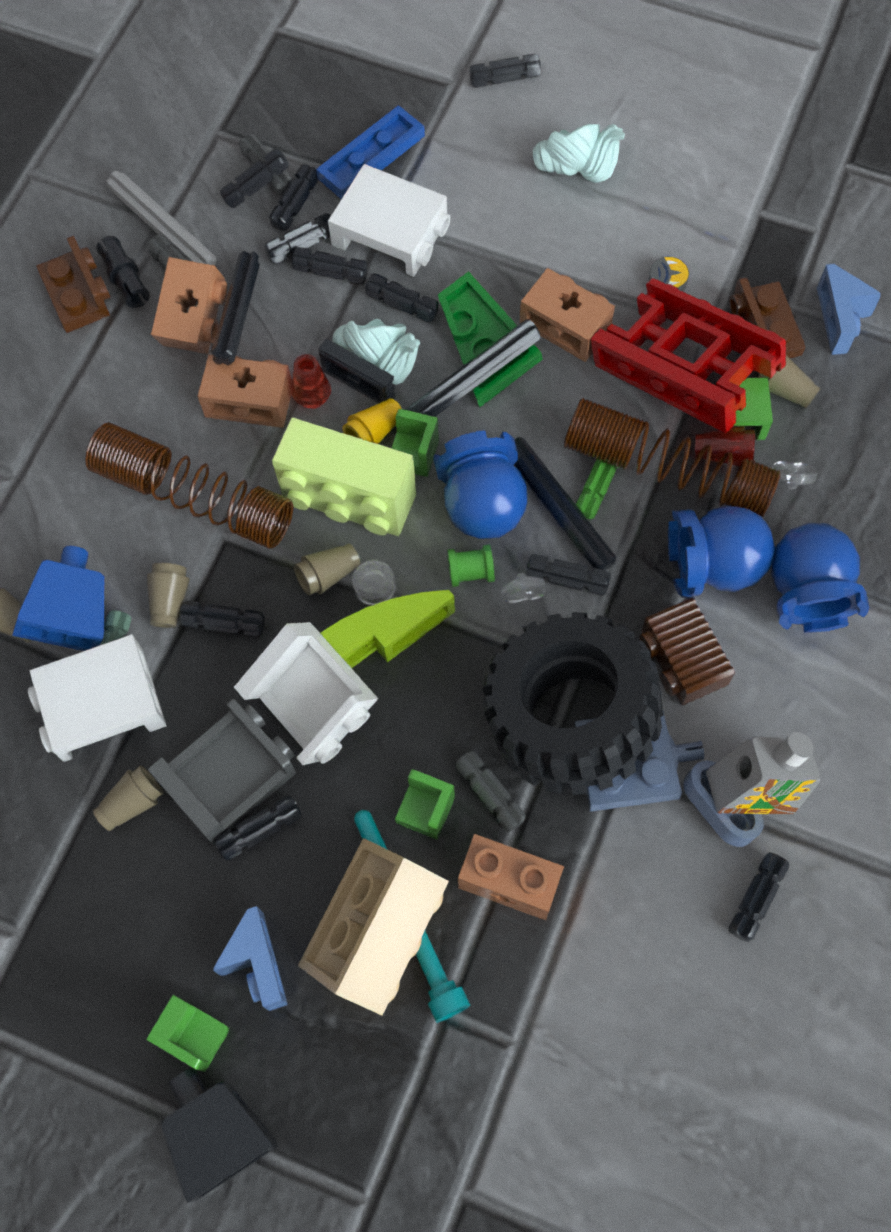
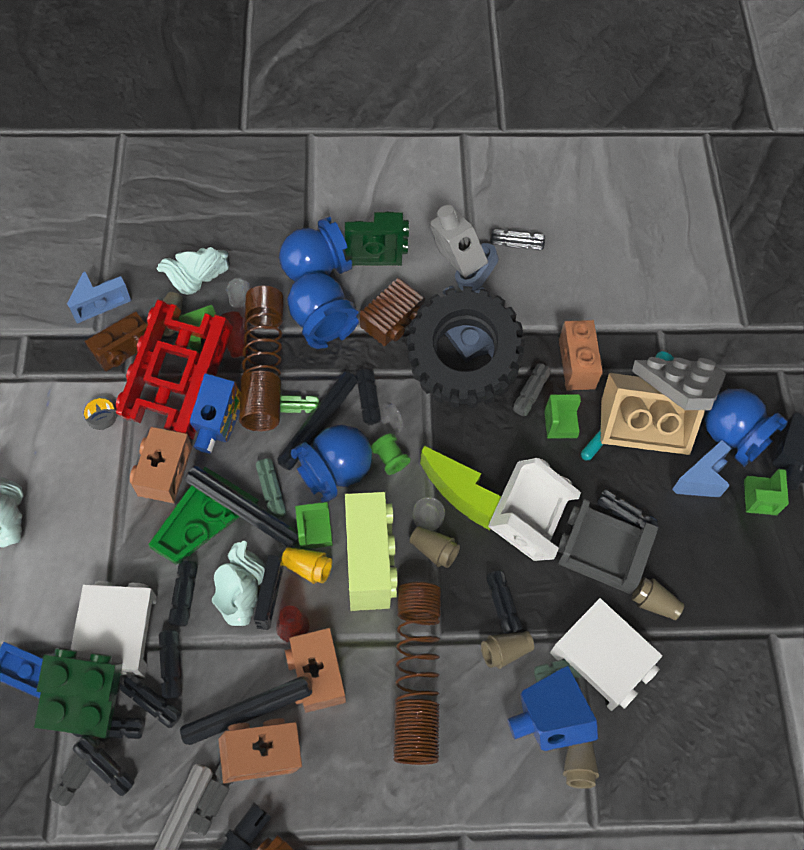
camera: 120 degrees left, 5 degrees down
none -> dark green plate [34,648,123,738]
none -> light aqua hair [157,247,229,295]
none -> blue torso [190,373,241,454]
none -> sand green axle [256,458,286,518]
none -> dark green plate [345,211,409,266]
none -> light grey plate [632,357,726,410]
none -> blue tile [704,389,788,467]

